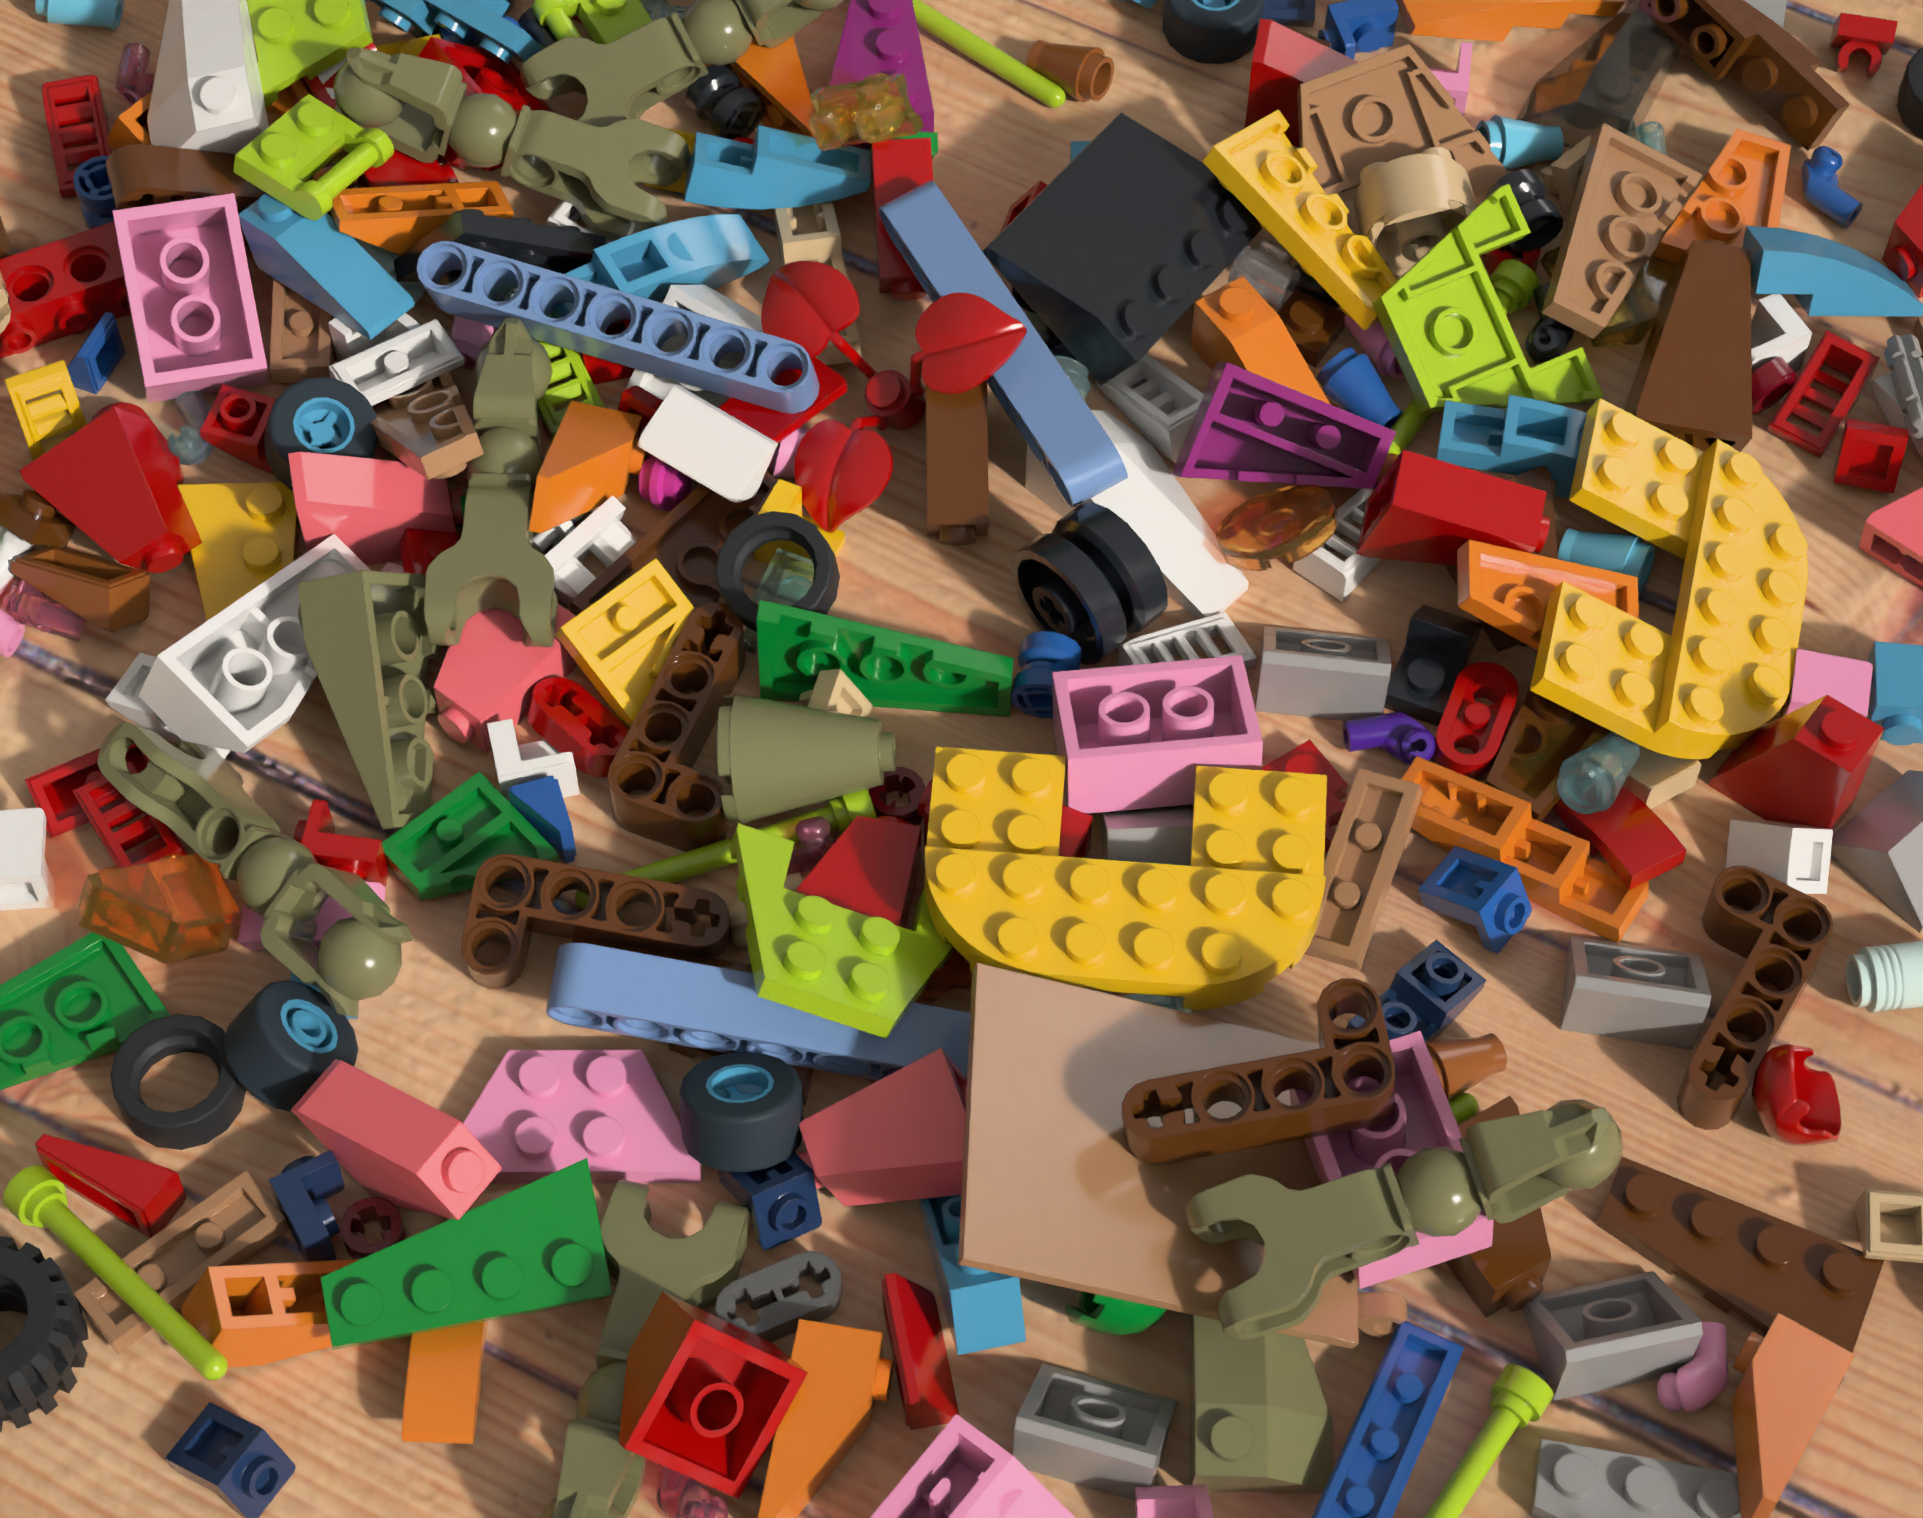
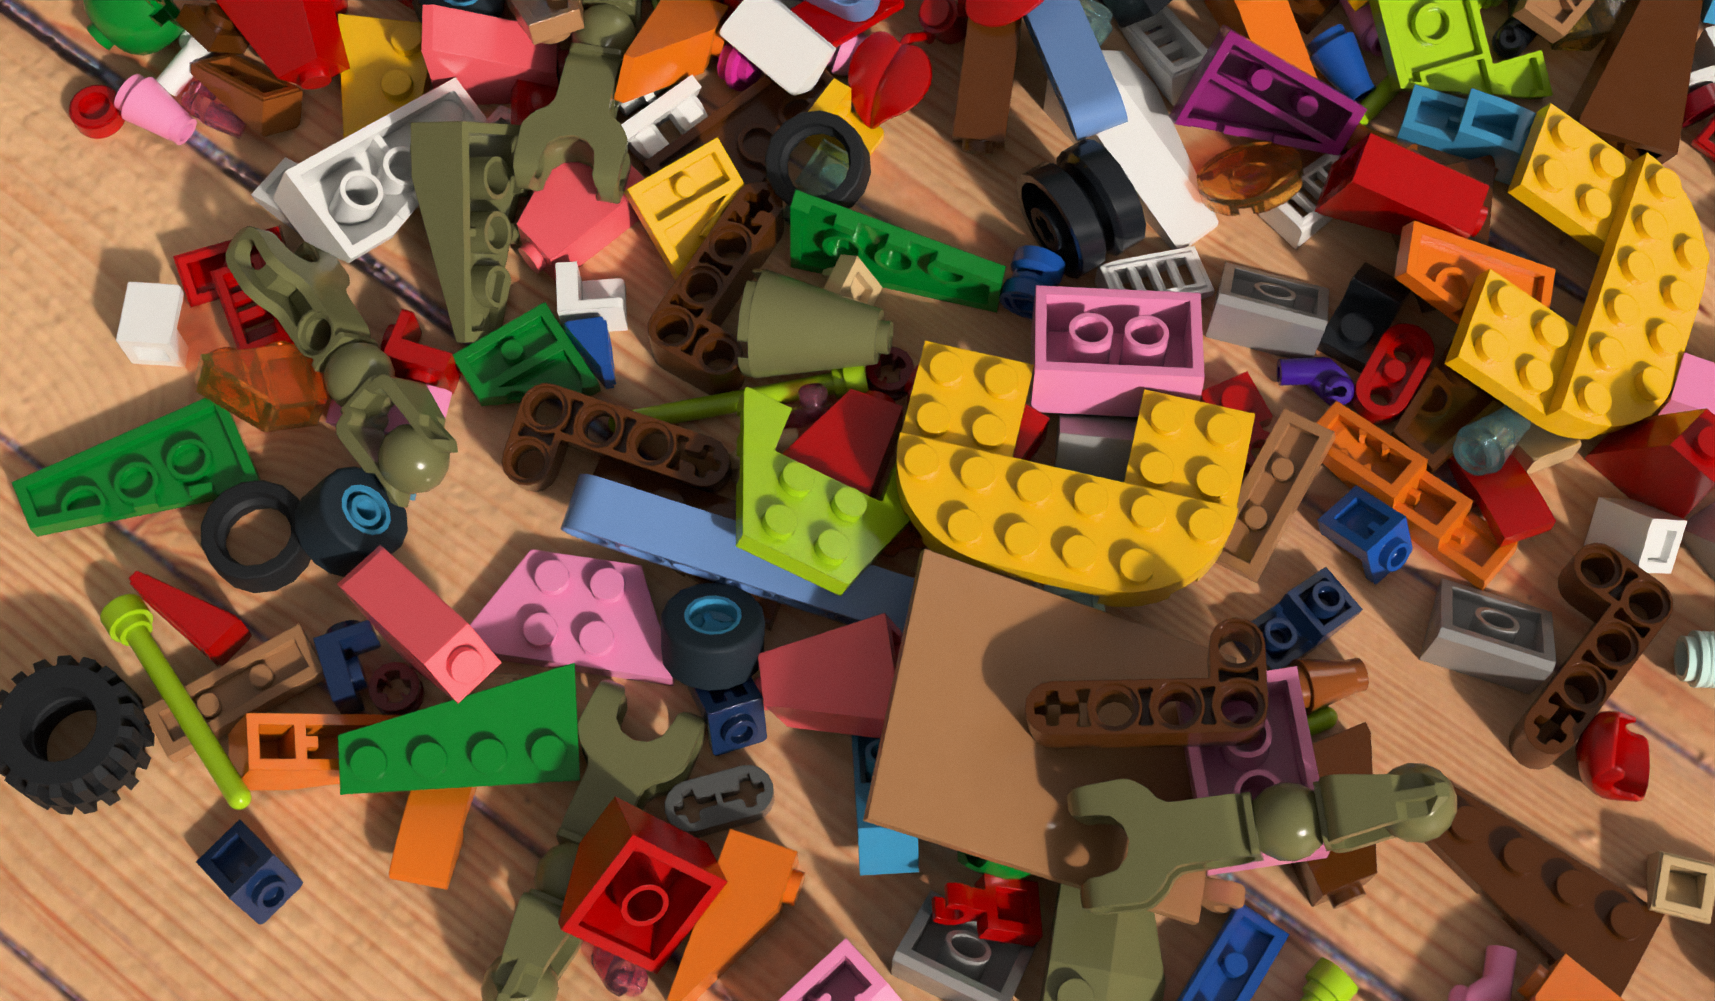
camera: 10 degrees right, 10 degrees up
red beam [527,677,629,778] -> none
red slope [881,1273,959,1430] -> none
light grey slope [1523,1271,1703,1401] -> none
medium azure cone [1558,528,1655,593] -> none
none -> red plate [932,873,1043,947]

